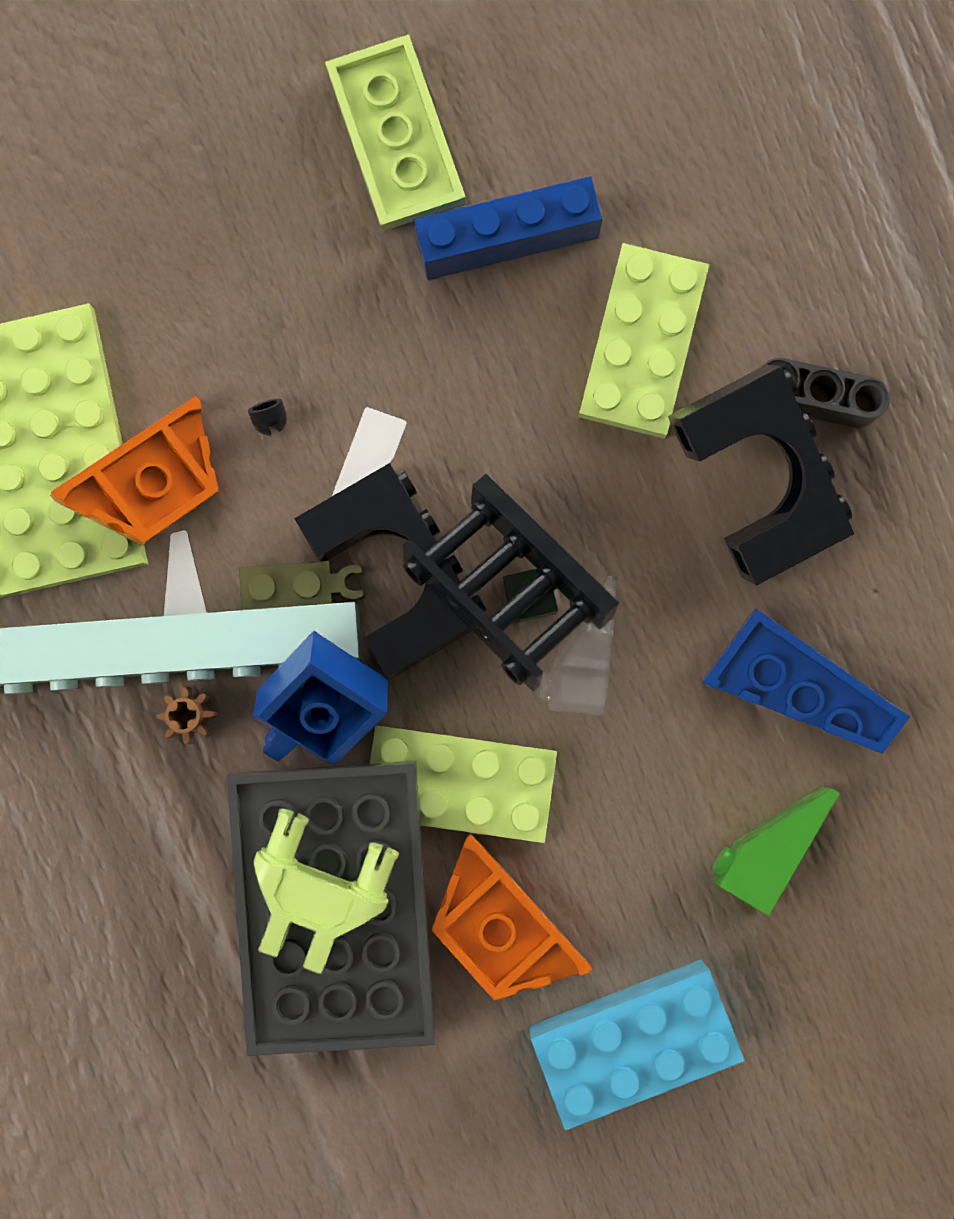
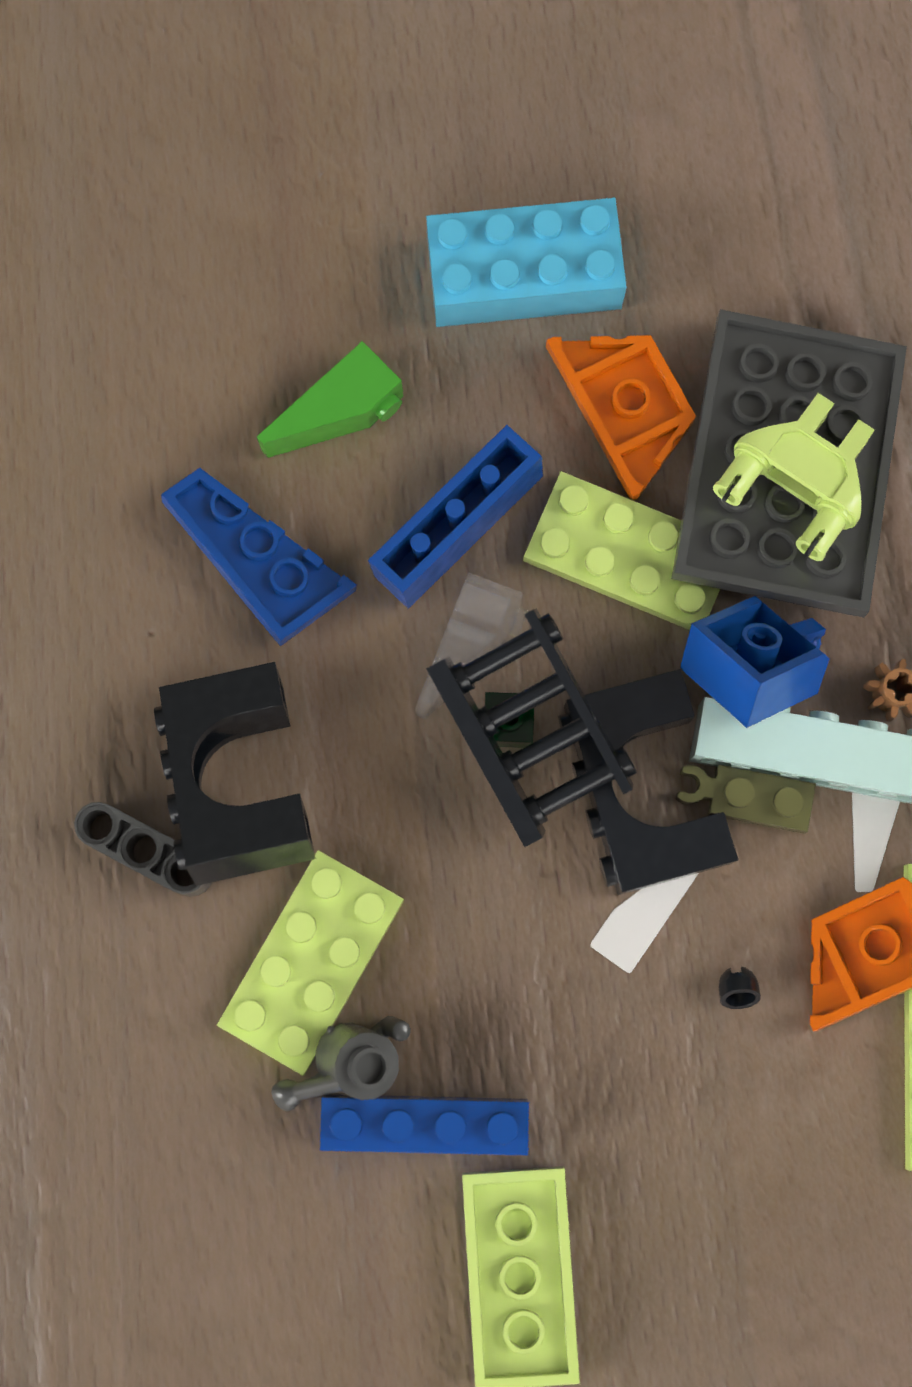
camera: 170 degrees left, 5 degrees down
none -> dark grey piece [271,1016,411,1112]
none -> blue brick [368,425,543,609]

